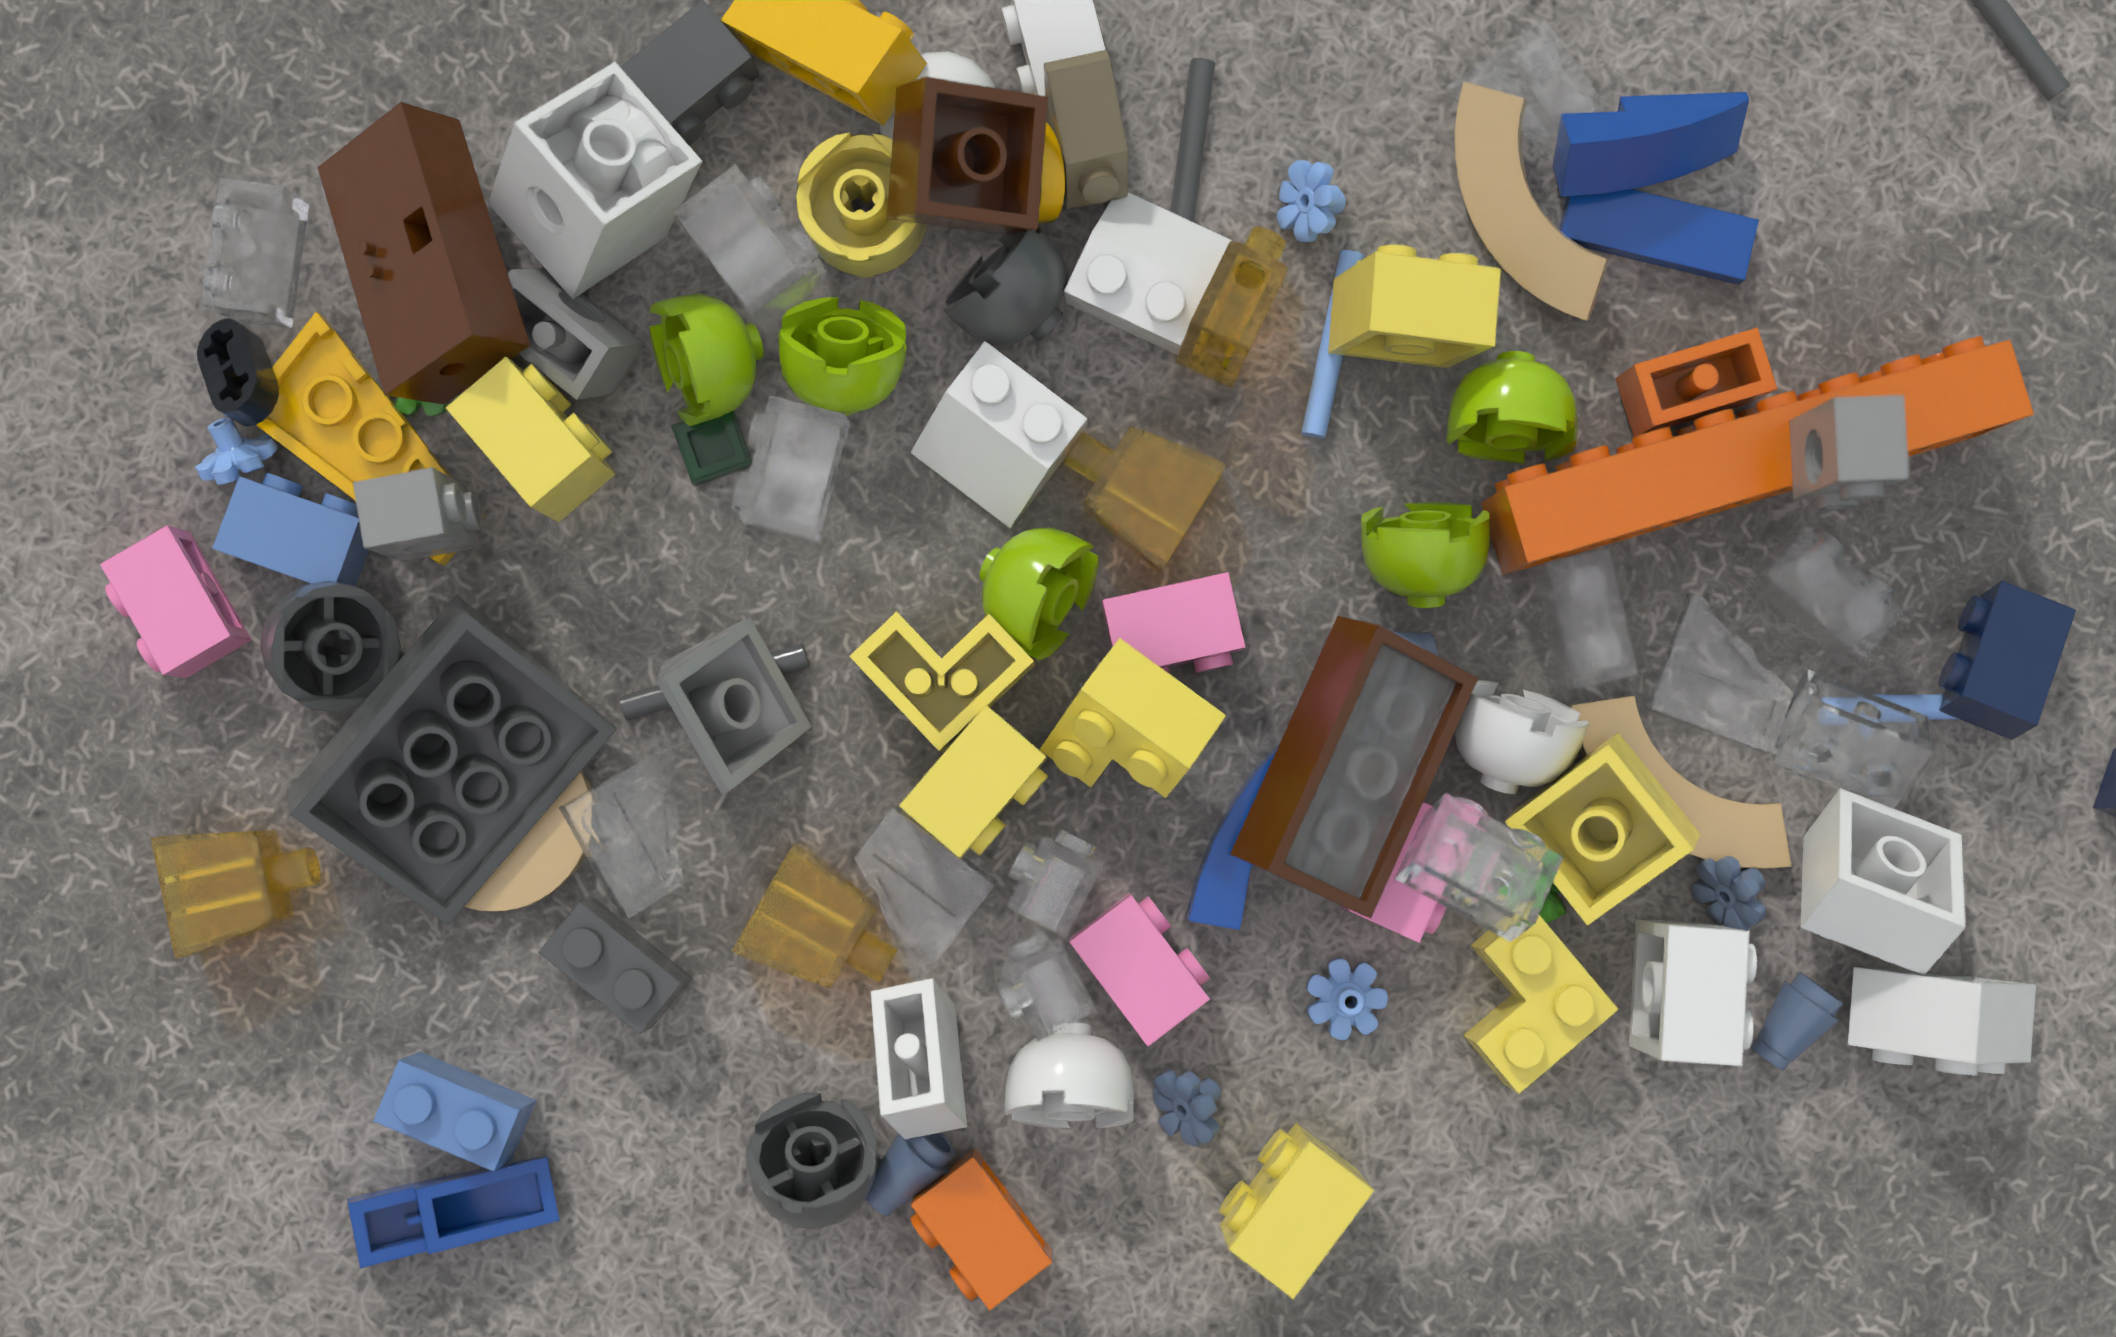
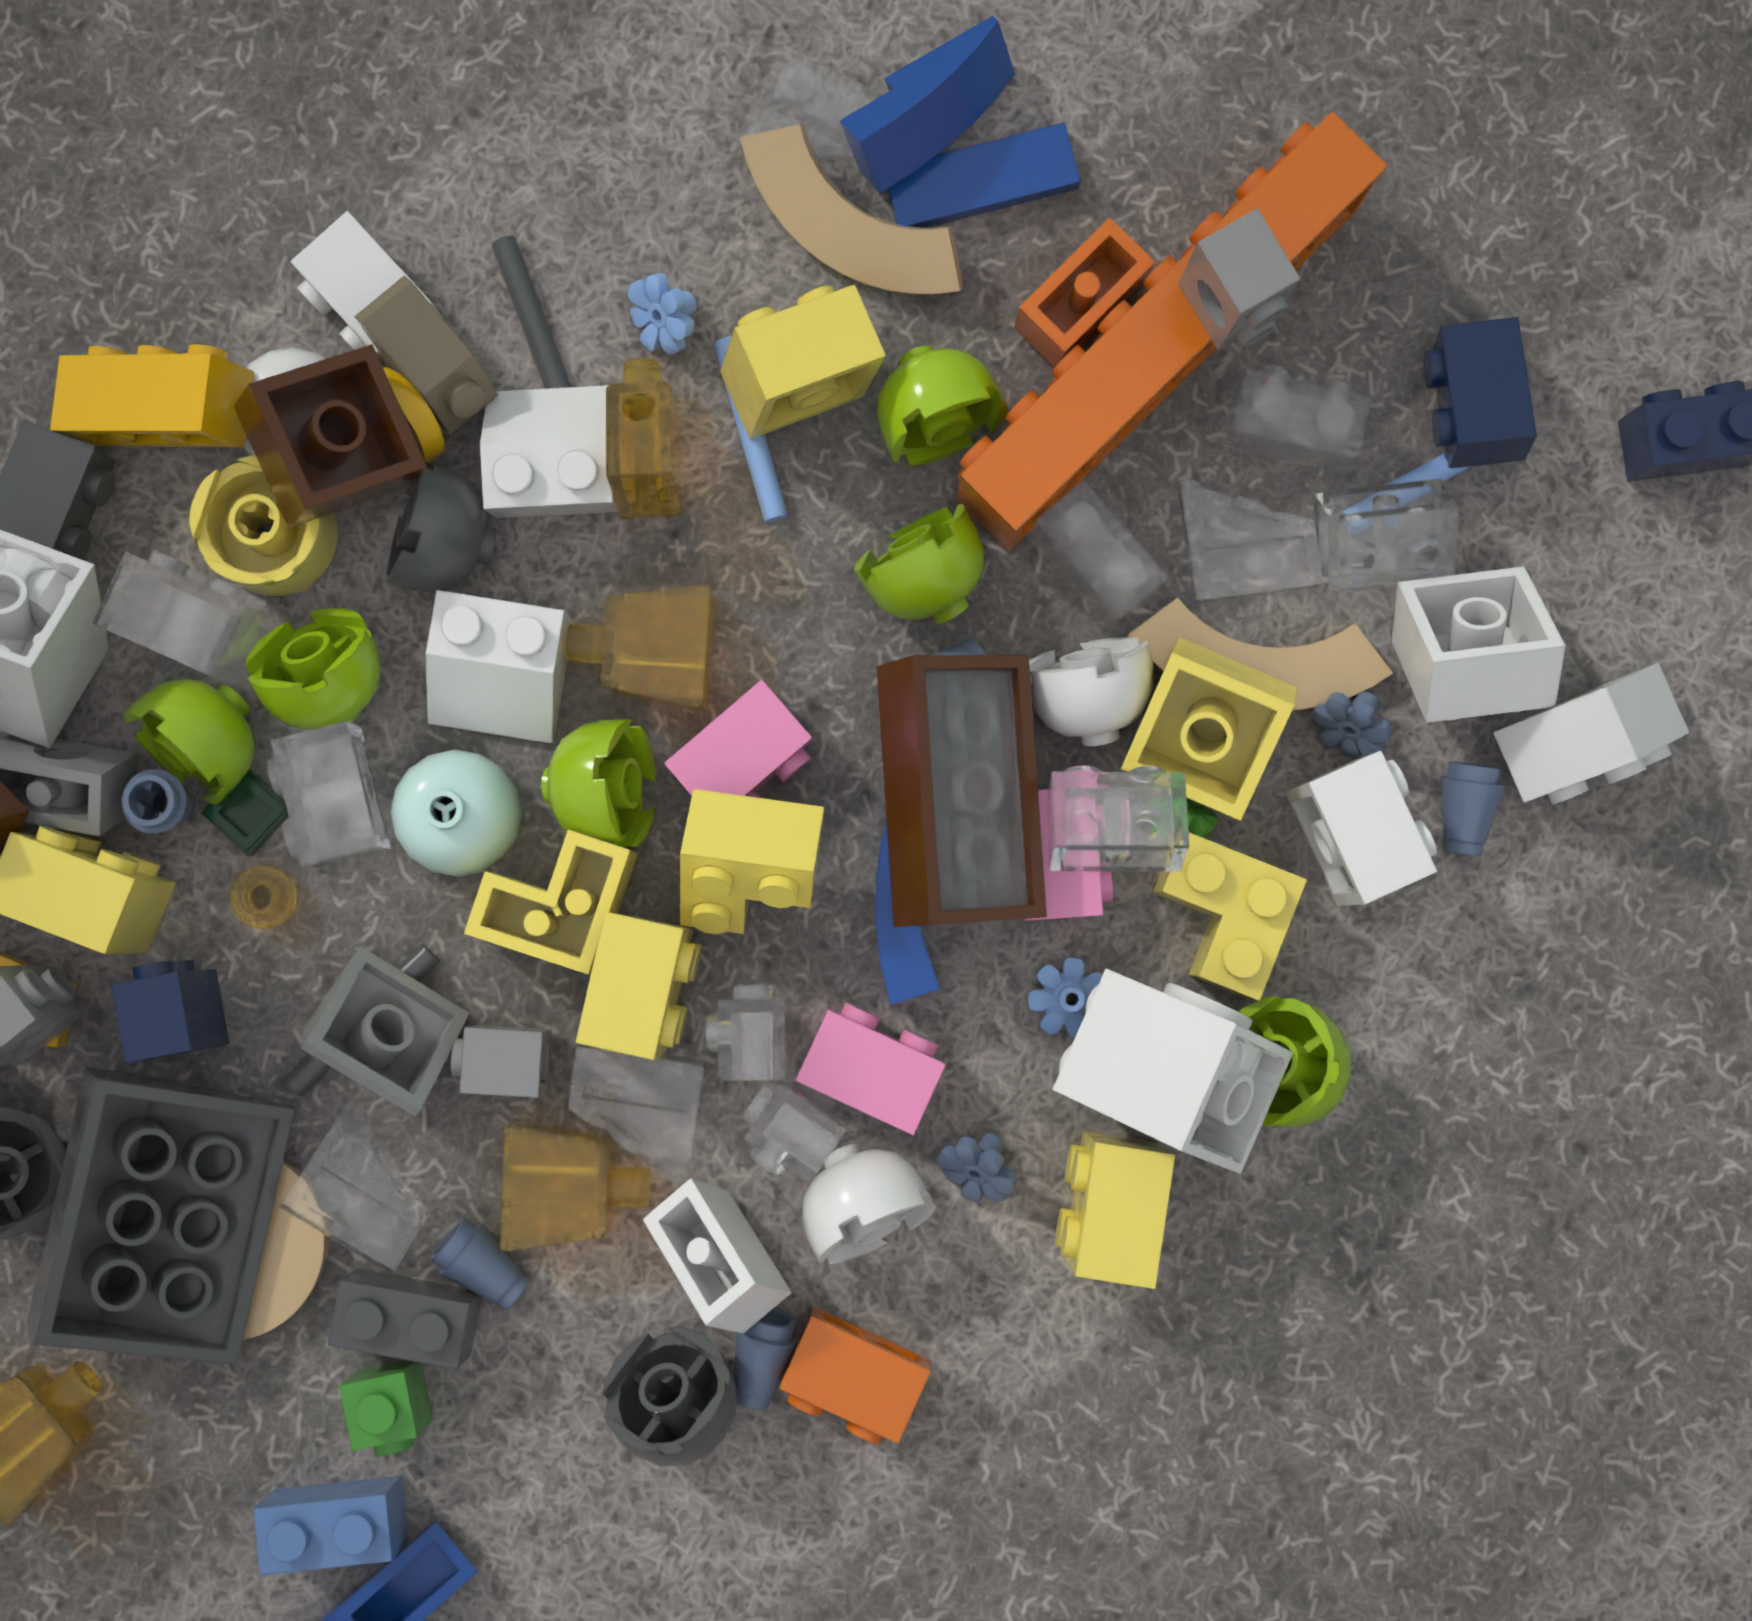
camera: 30 degrees left, 0 degrees up
none -> dark blue brick [111,960,229,1064]
none -> sand blue cone [121,769,195,834]
none -> clear yellow plate [230,865,296,929]
none -> bright green brick [339,1360,433,1456]
none -> light aqua cylinder [390,749,523,877]
none -> sand blue cone [431,1218,530,1310]
none -> light grey brick [451,1025,552,1098]
none -> white brick [1052,969,1293,1174]
none -> lime cylinder [1239,996,1351,1128]

